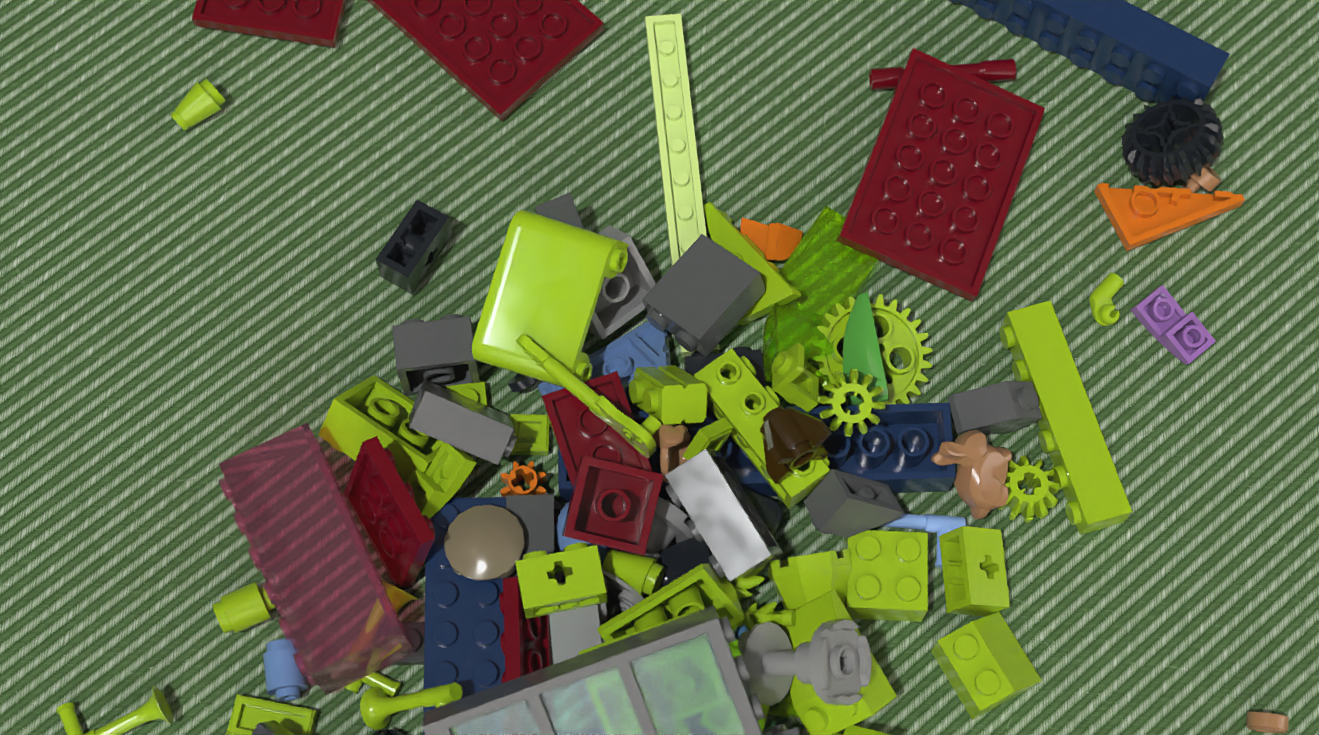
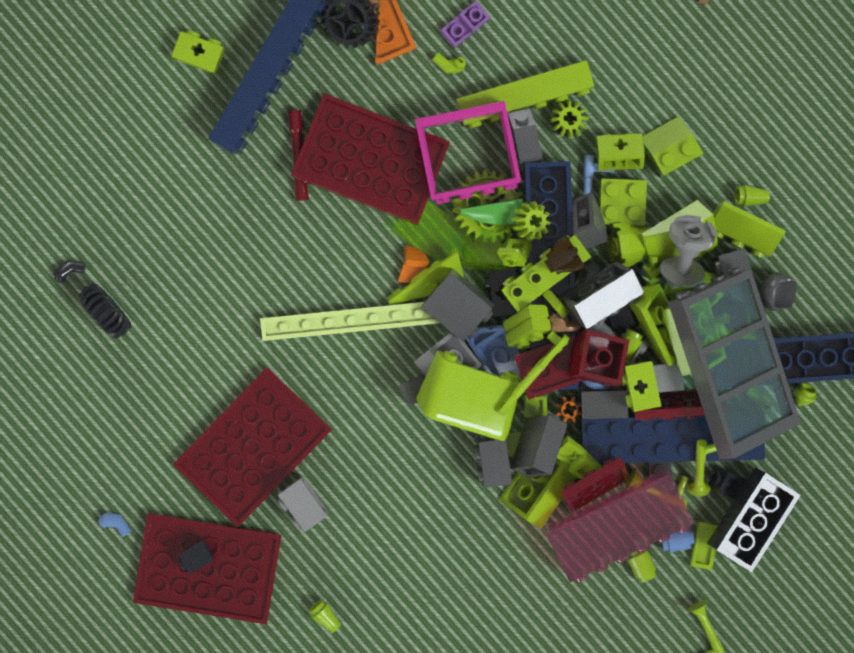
camera: 85 degrees left, 20 degrees up
black brick [376,199,453,295] -> none
dark tan dish [444,505,525,581] -> none
medium nougat animal [931,429,1012,519] -> none
none -> light grey brick [278,476,329,532]
none -> dark pink window [415,101,521,204]

